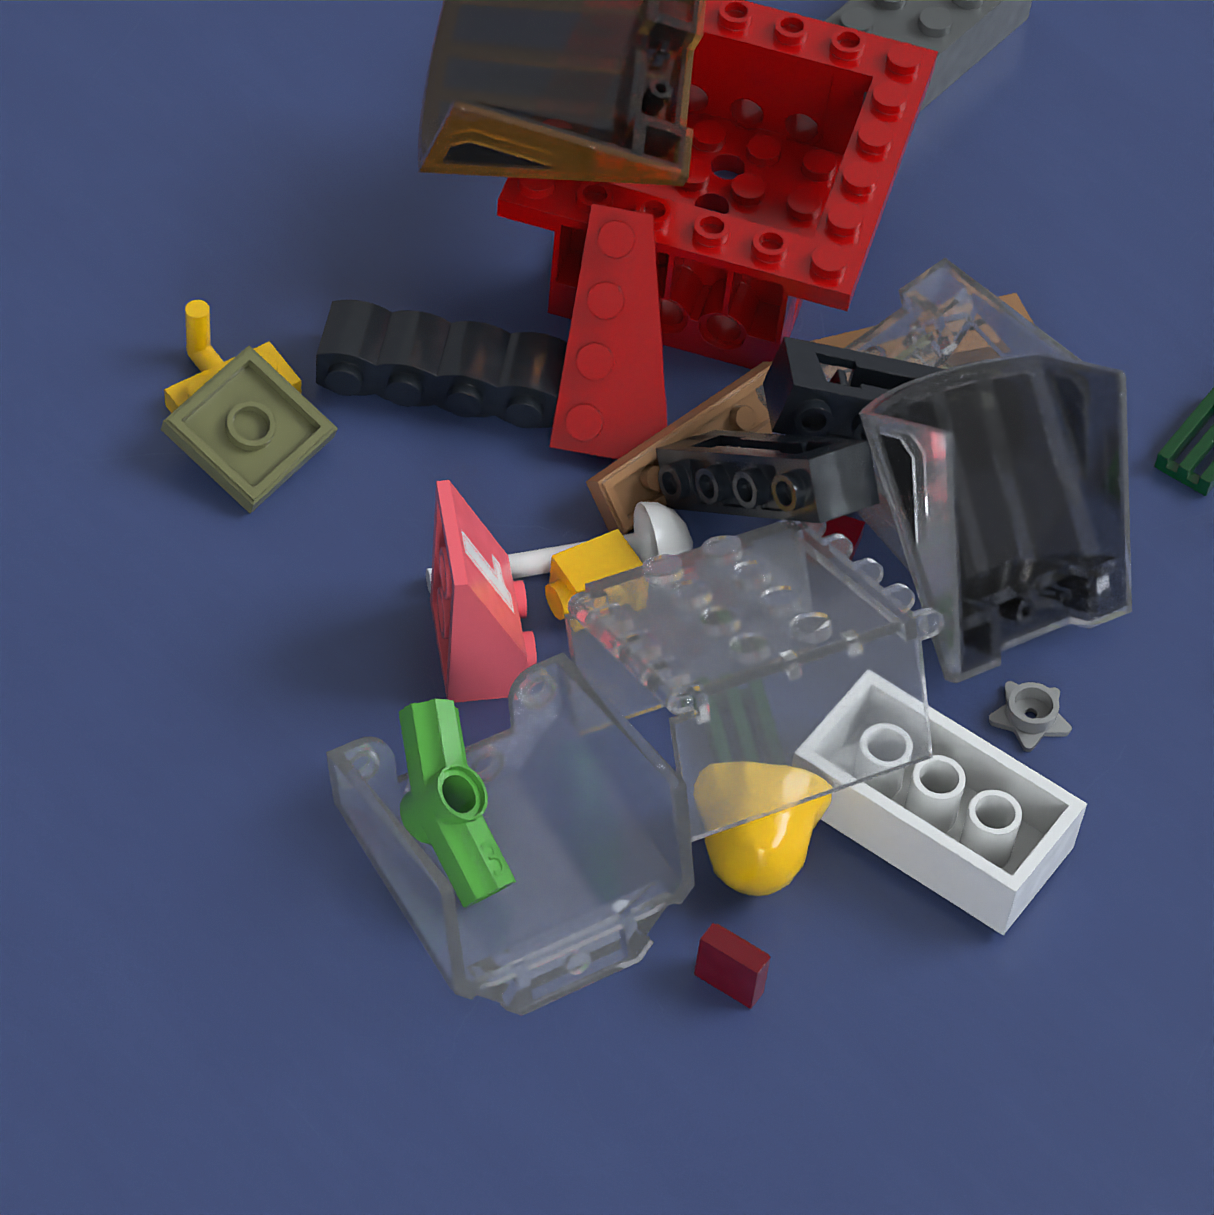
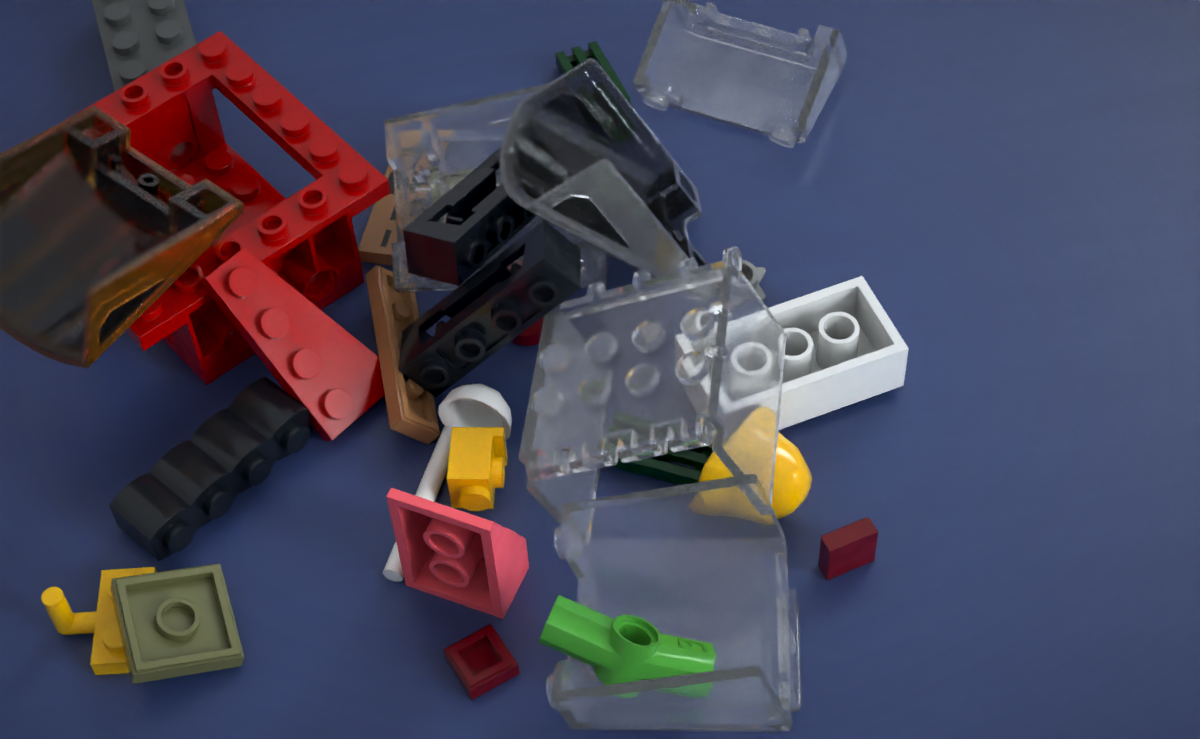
camera: 50 degrees left, 0 degrees up
none -> dark red tile [443,624,520,700]

